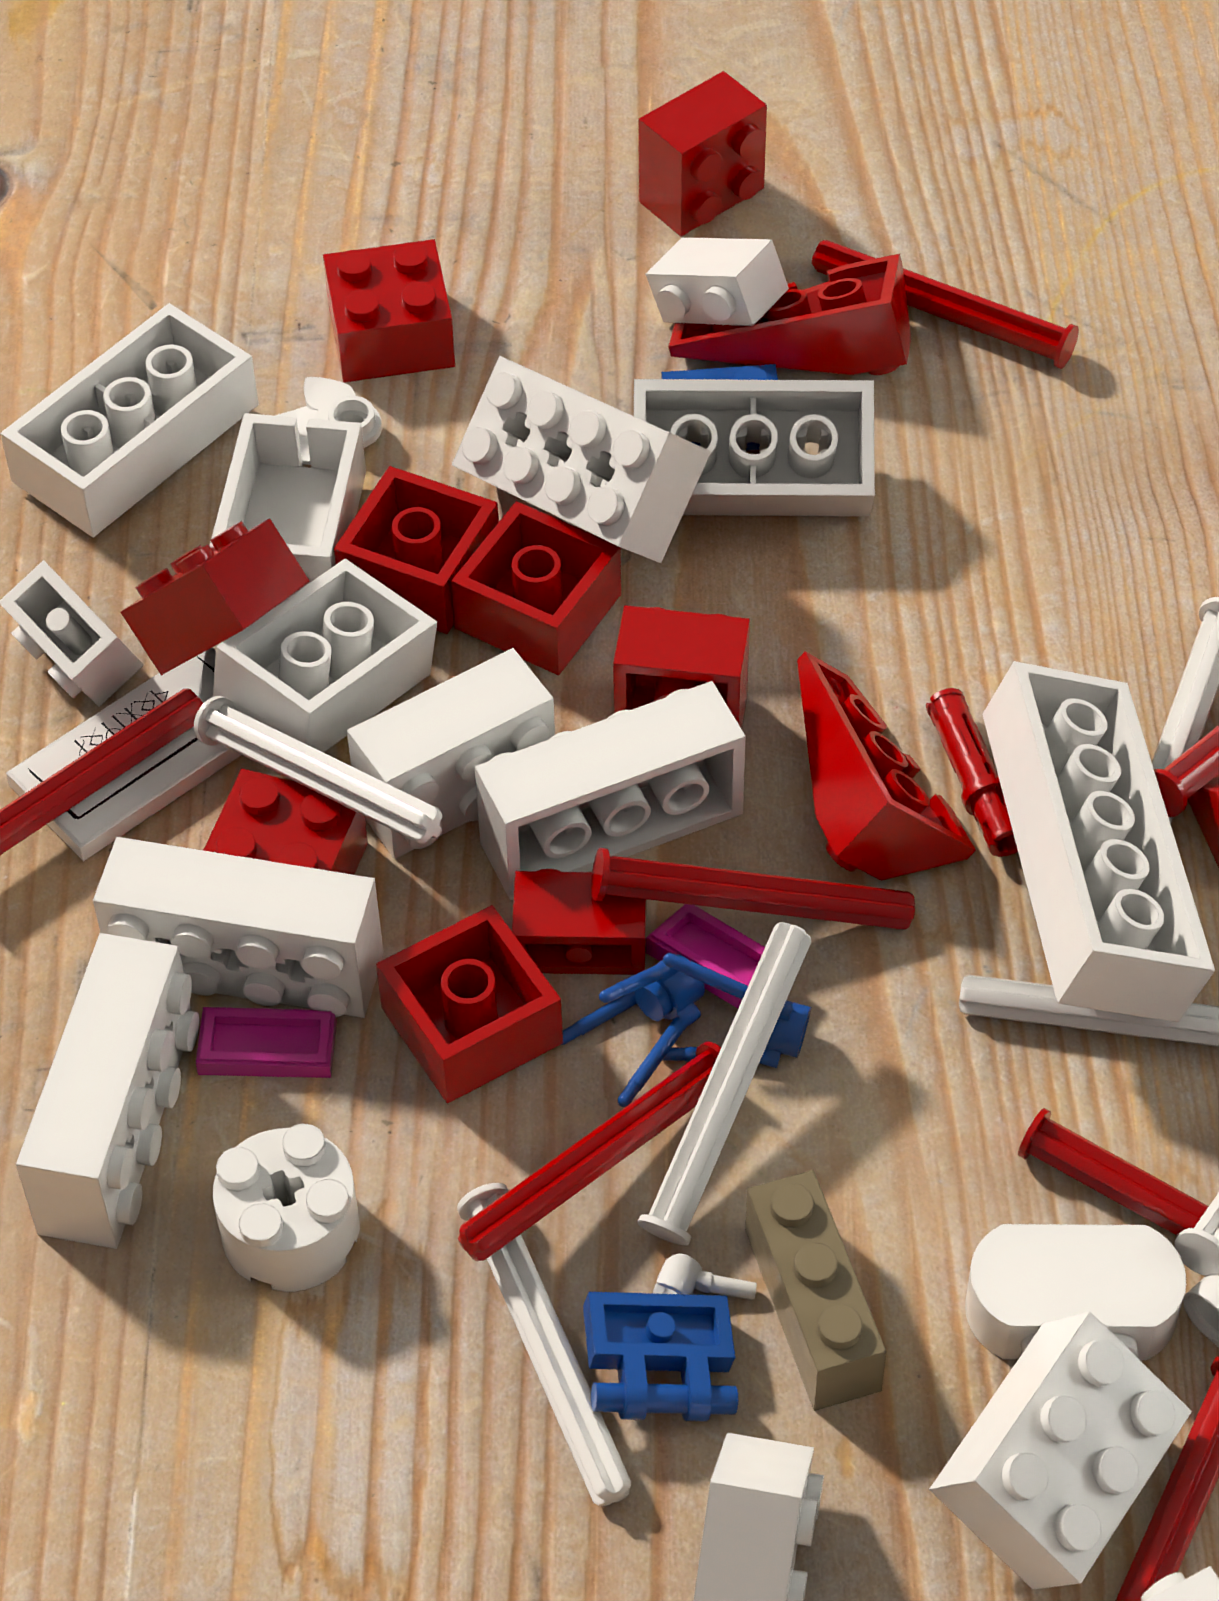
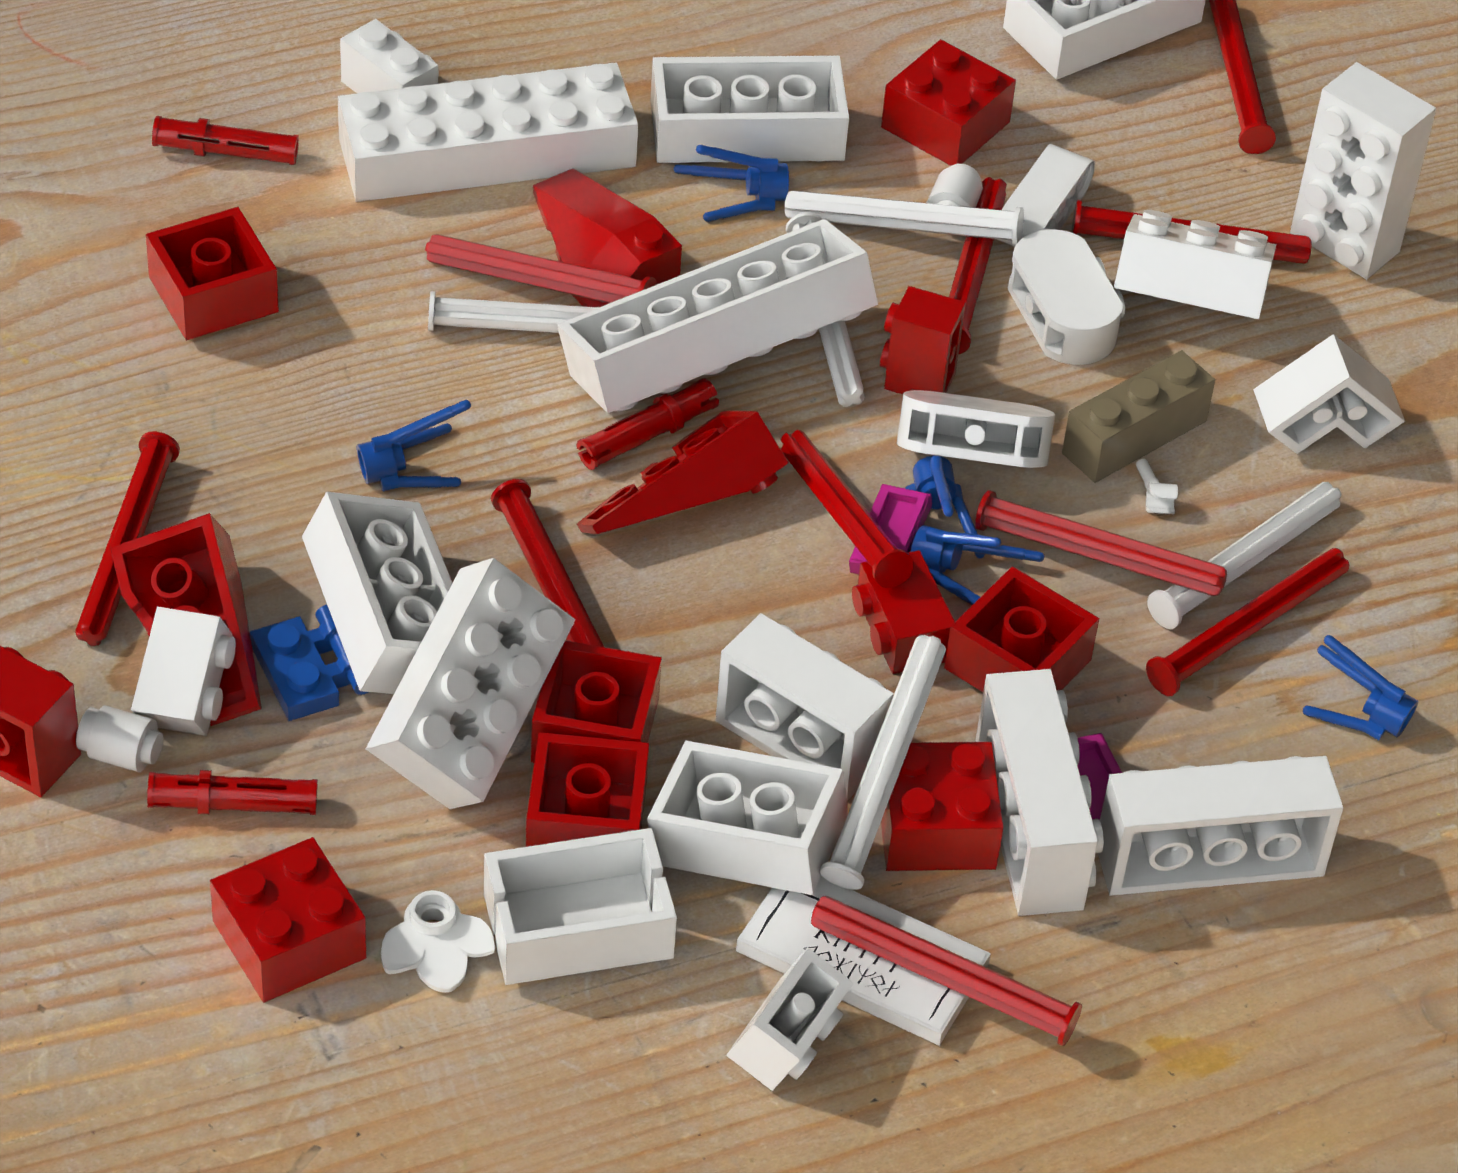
camera: 115 degrees left, 5 degrees down
white brick [0,303,259,538] -> none
red brick [121,518,310,675] -> none
white brick [213,1123,360,1292] -> none
white brick [475,681,746,900] -> none
blue plate [583,1292,738,1422] -> none
red brick [613,605,750,729] -> none
white axle [637,922,811,1246] -> none
none -> white brick [76,705,163,772]
none -> red pin [147,770,318,815]
none -> blue plant [356,400,471,492]
none -> red axle [491,479,604,647]
none -> red brick [880,286,966,395]
none -> white brick [897,390,1055,468]
none -> red axle [1146,548,1350,696]
none -> blue plant [1303,635,1419,741]

